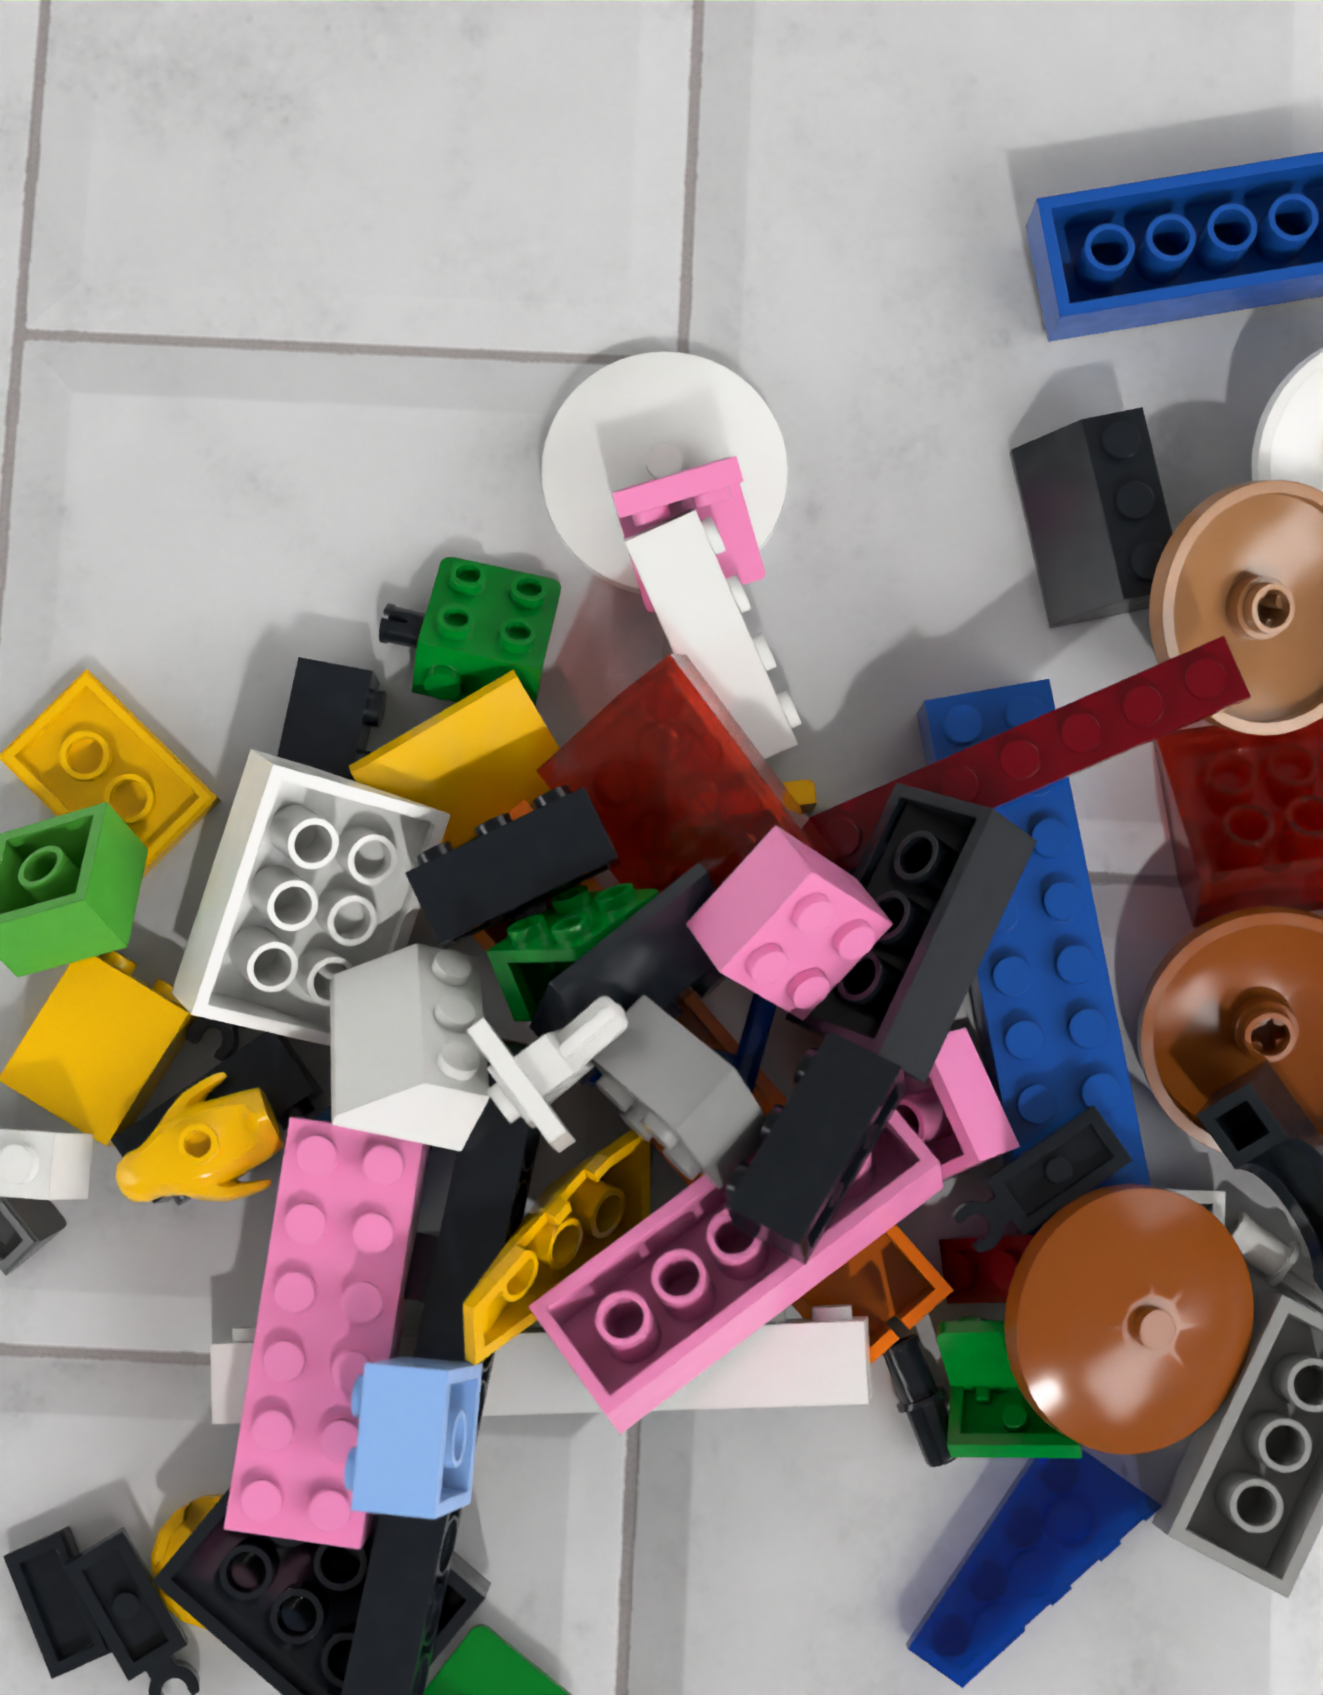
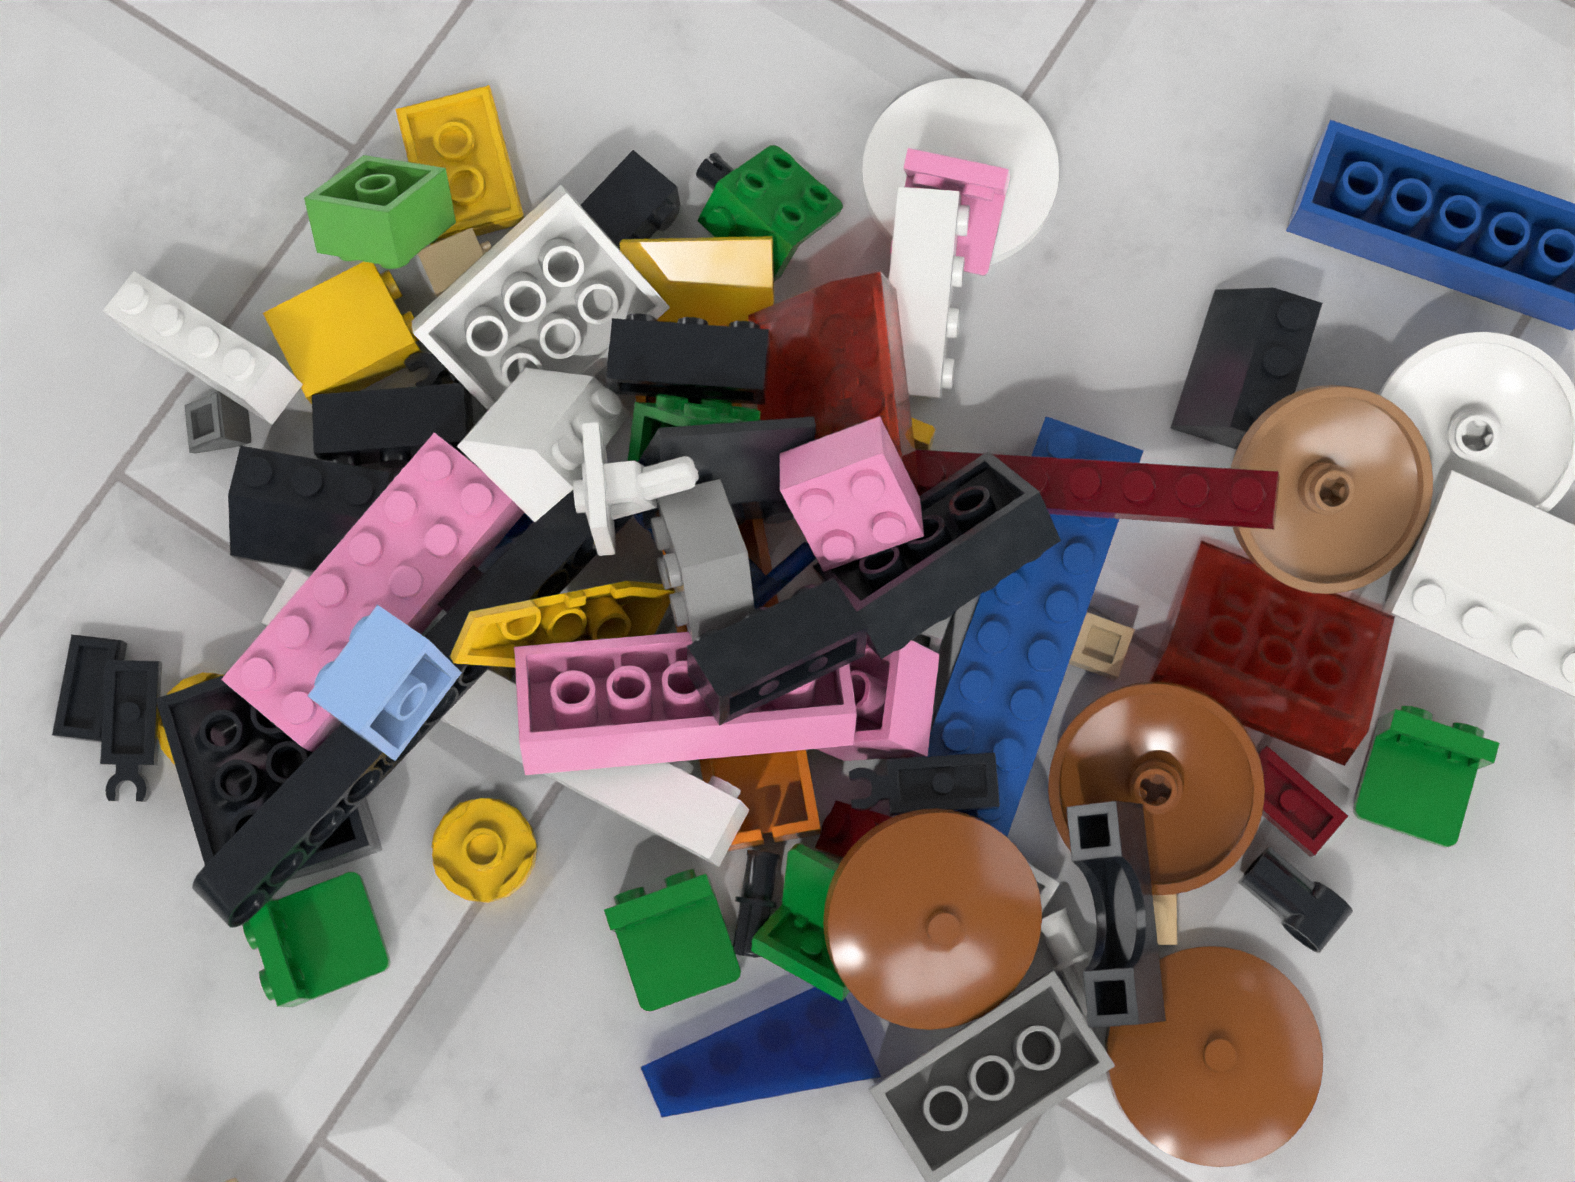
camera: 35 degrees right, 5 degrees down
yellow animal [115,1072,286,1202] -> none
none -> black slope [228,445,395,572]
none -> tan brick [418,228,492,297]
none -> yellow tile [431,798,537,903]
none -> green bracket [604,869,741,1012]
none -> tan plate [1069,612,1135,681]

